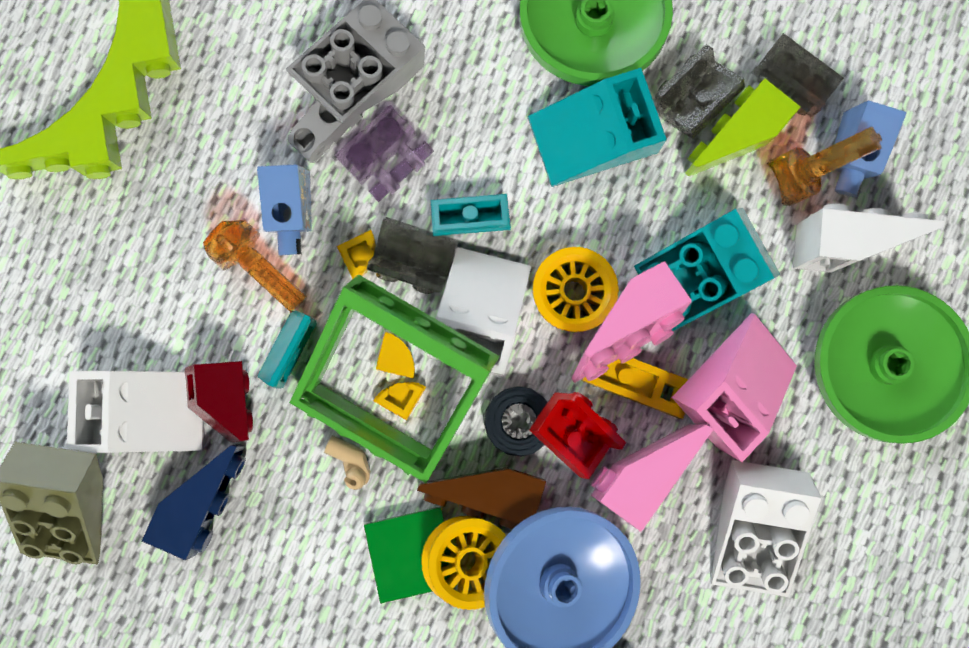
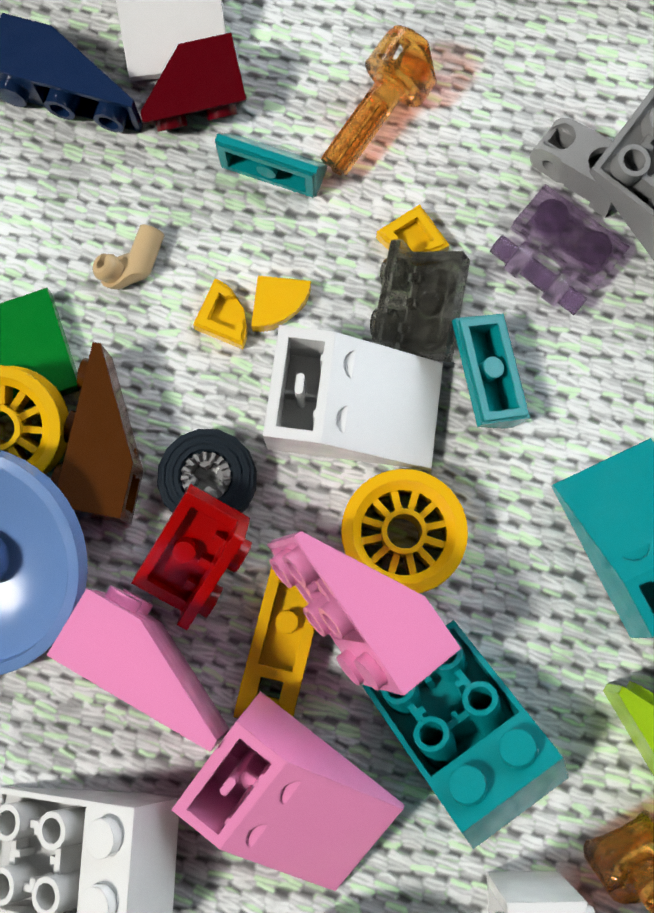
camera: 90 degrees right, 5 degrees down
medium blue torso [257,164,312,255] -> none
bright green window [289,274,500,483] -> none

